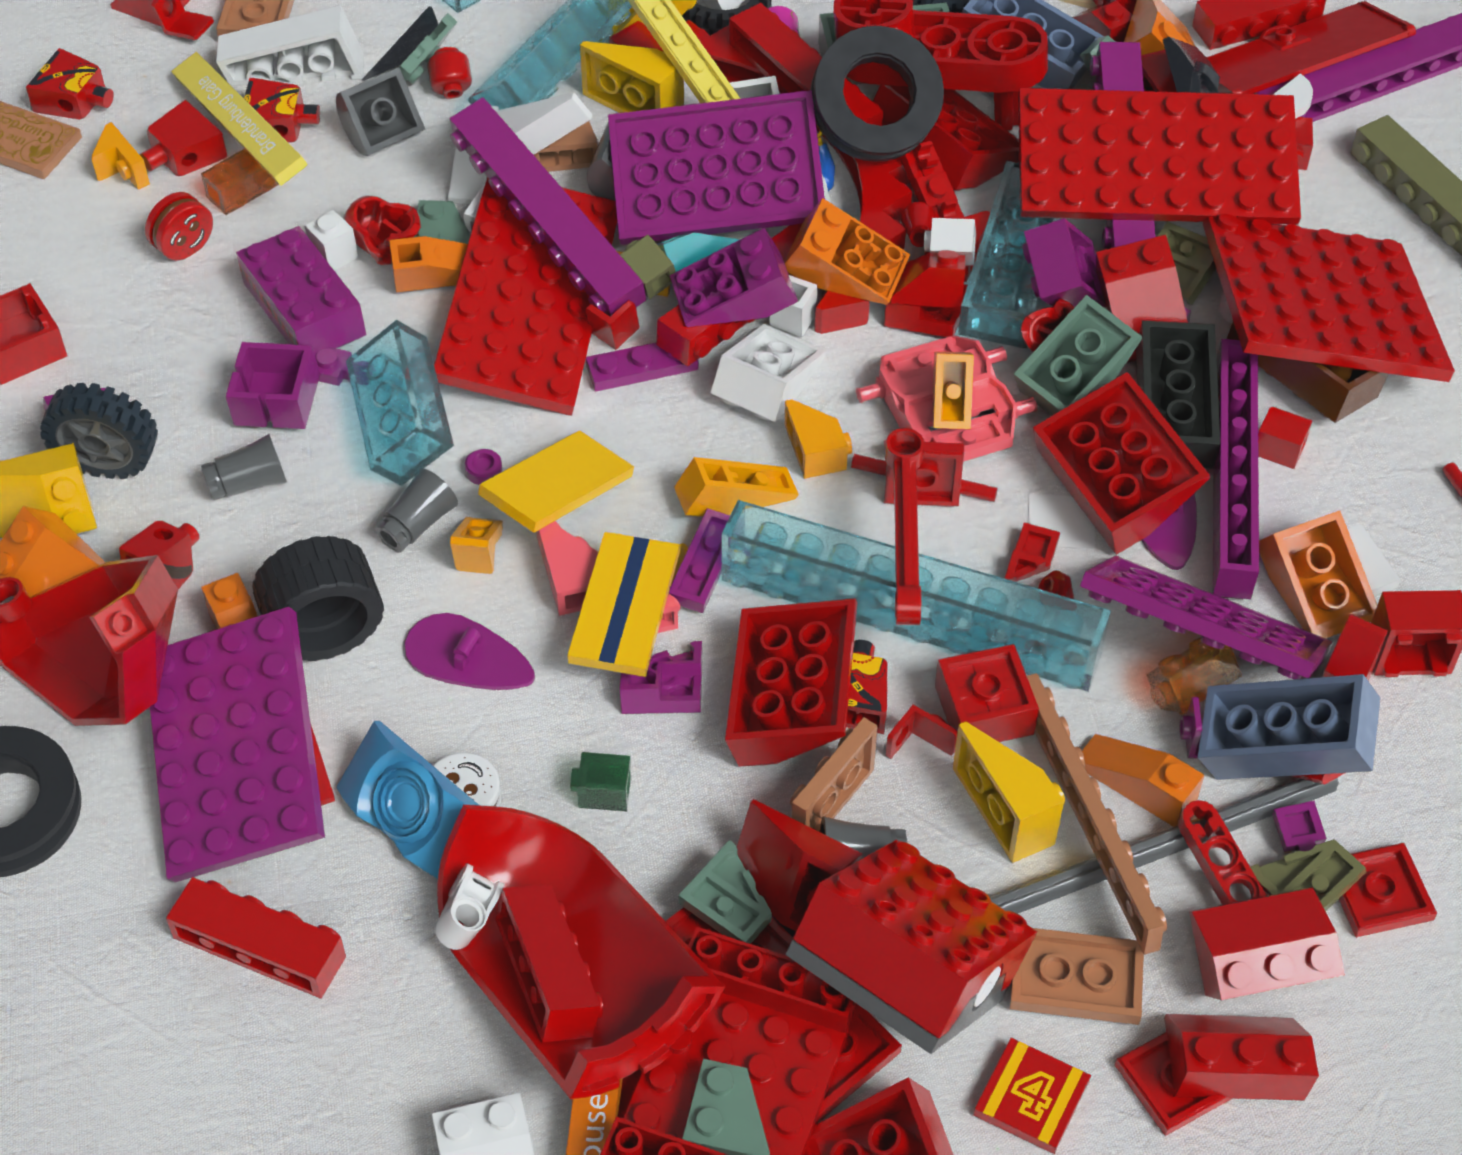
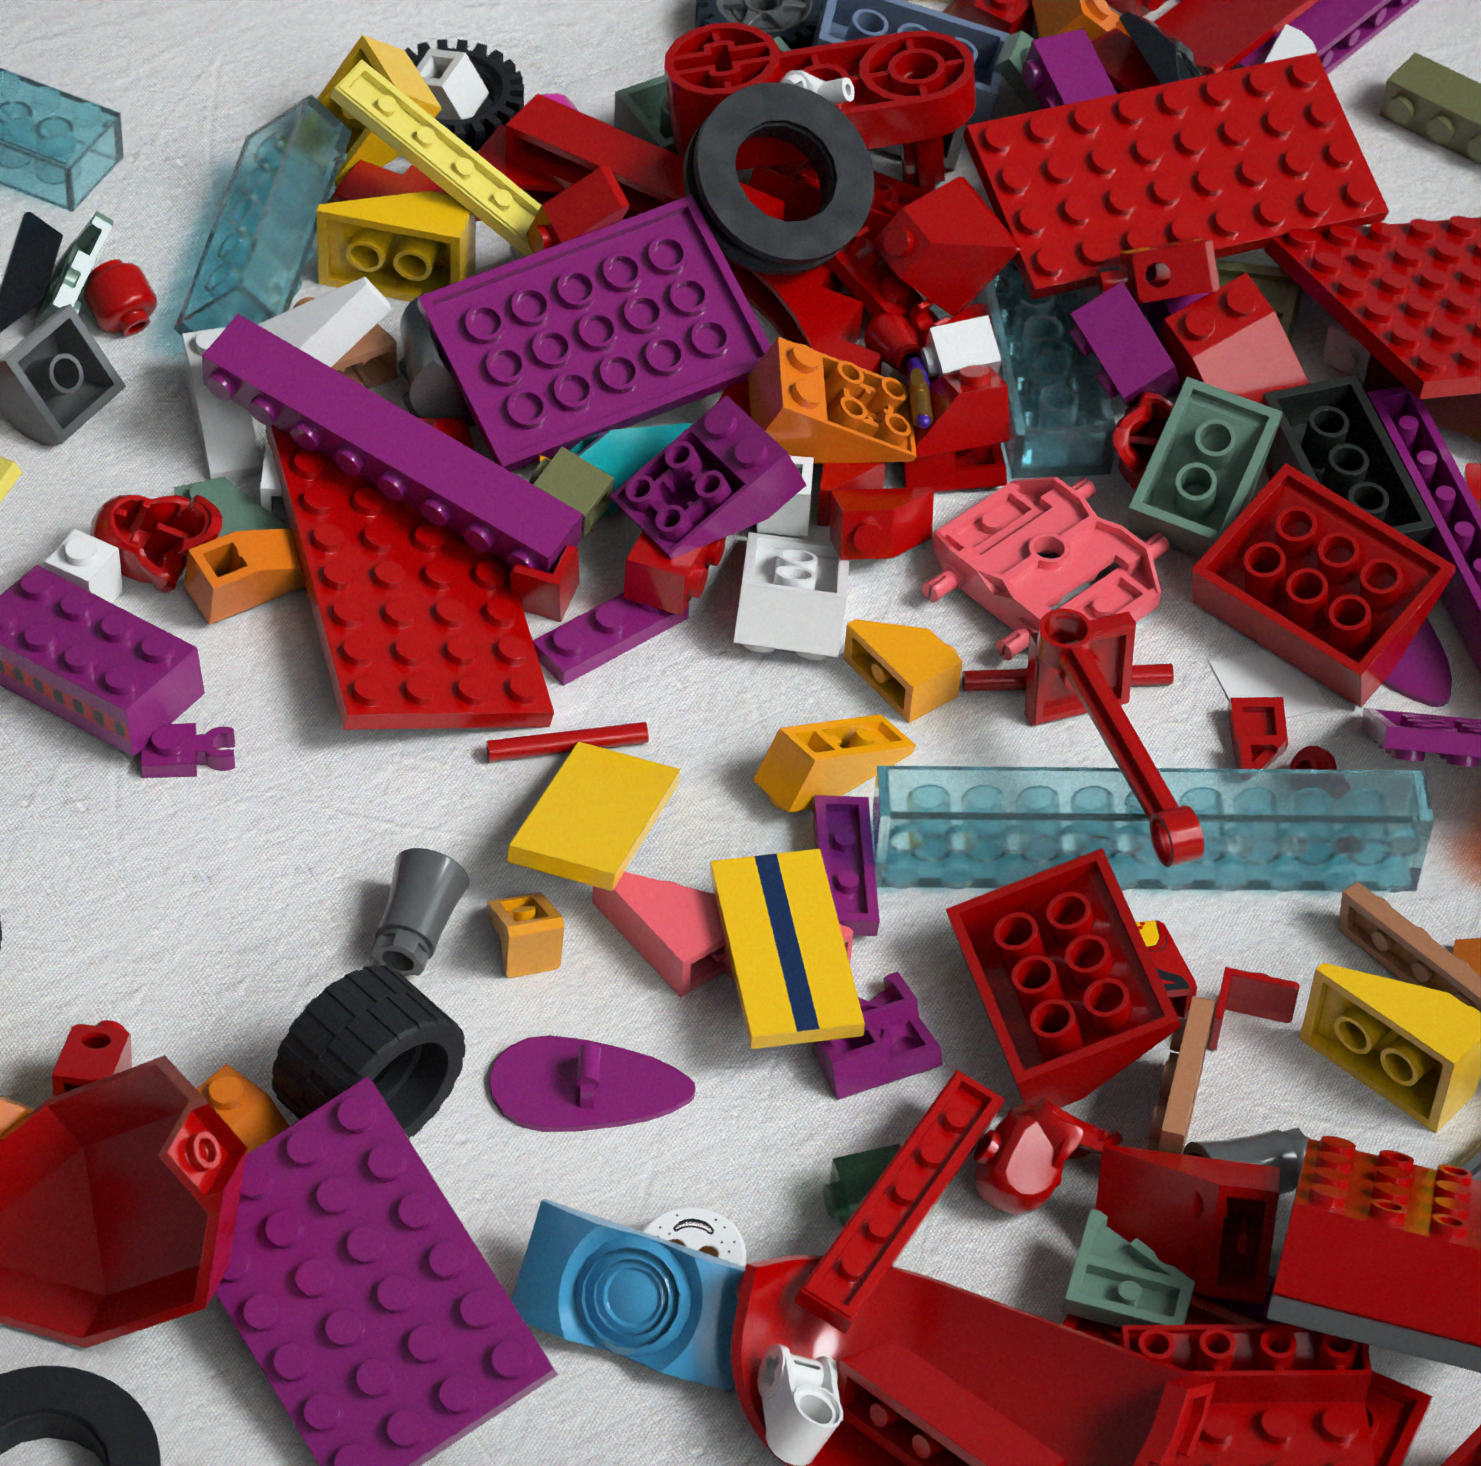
camera: 25 degrees left, 5 degrees down
dark grey plant [201,434,287,500] -> none
magenta piece [225,342,320,429] -> none
clear light blue brick [346,319,454,486] -> none
magenta tile [465,449,503,485] -> none
light orange slope [933,351,974,429] -> none
red container [935,644,1039,742] -> none
none -> red piece [486,722,649,762]
none -> red slope [526,165,630,254]
none -> white arm [779,70,854,105]
none -> red tile [794,1069,1006,1334]
none -> red slope [830,487,934,560]
none -> red slope [871,176,1022,317]
none -> pearl gold piece [906,357,933,429]
none -> red head [974,1097,1123,1215]
none -> red torso [1096,238,1220,304]

